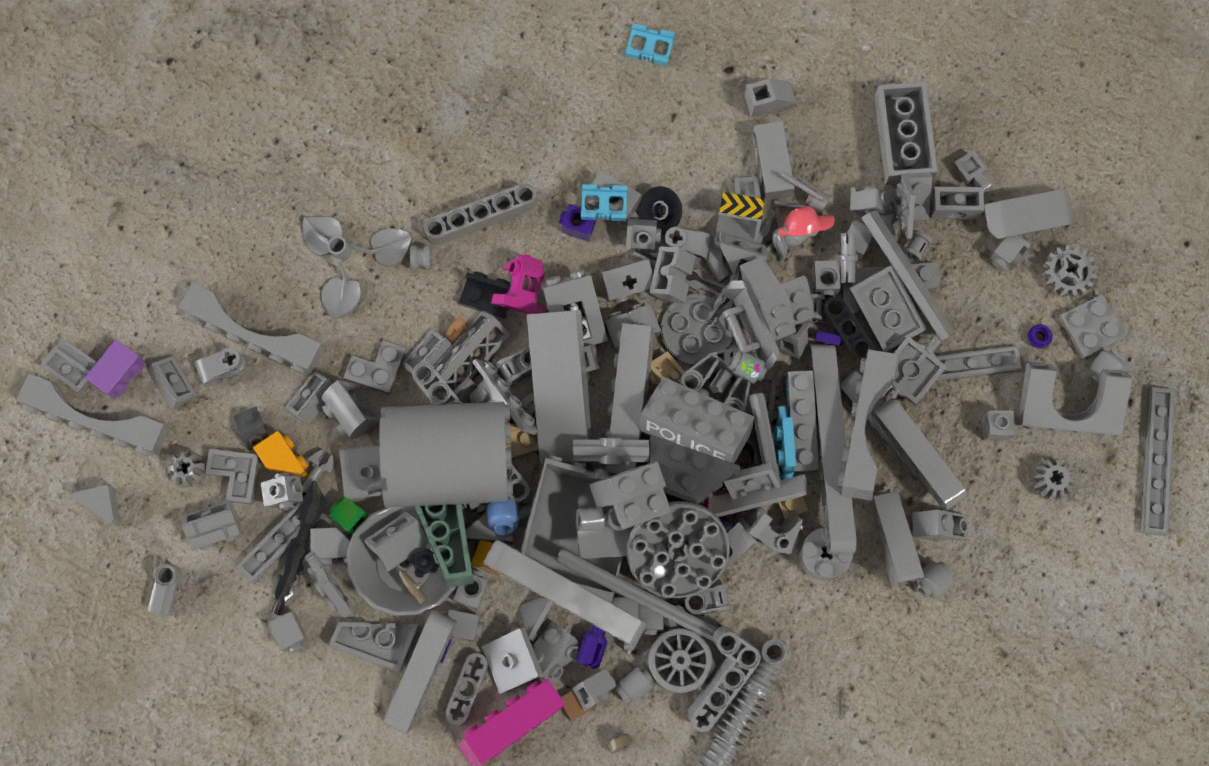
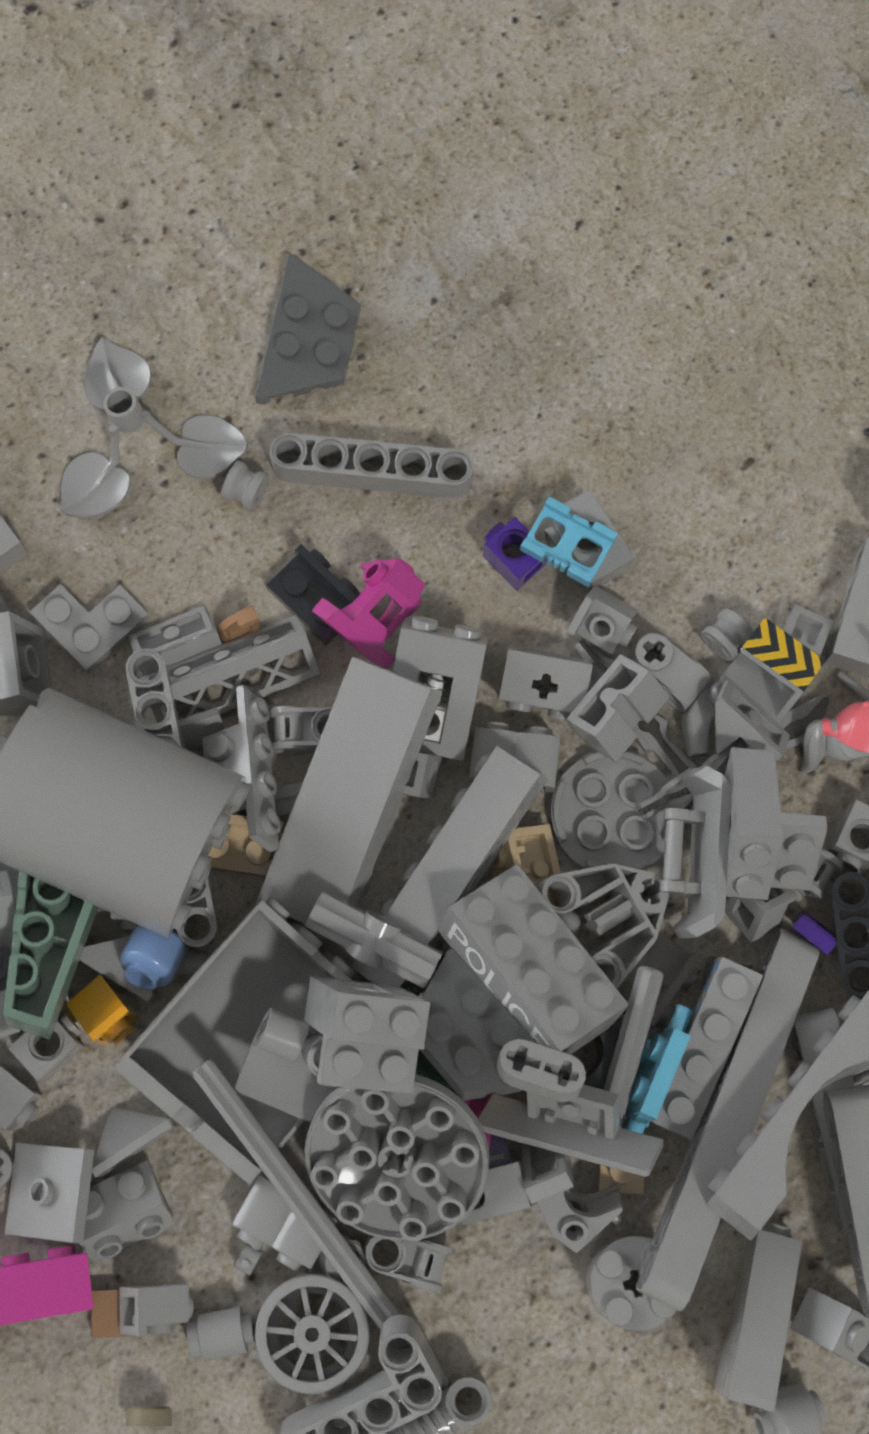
camera: 20 degrees right, 0 degrees up
light grey beam [483,540,647,647] -> none
dark purple arm [576,625,608,669] -> none
medium azure piece [625,23,675,66] -> none
black dish [639,186,682,235] -> none
light grey brick [728,351,767,384] -> none
none -> dark grey wing [255,254,361,404]
none -> light grey beam [496,1039,586,1102]
none -> light grey wheel [700,608,753,661]

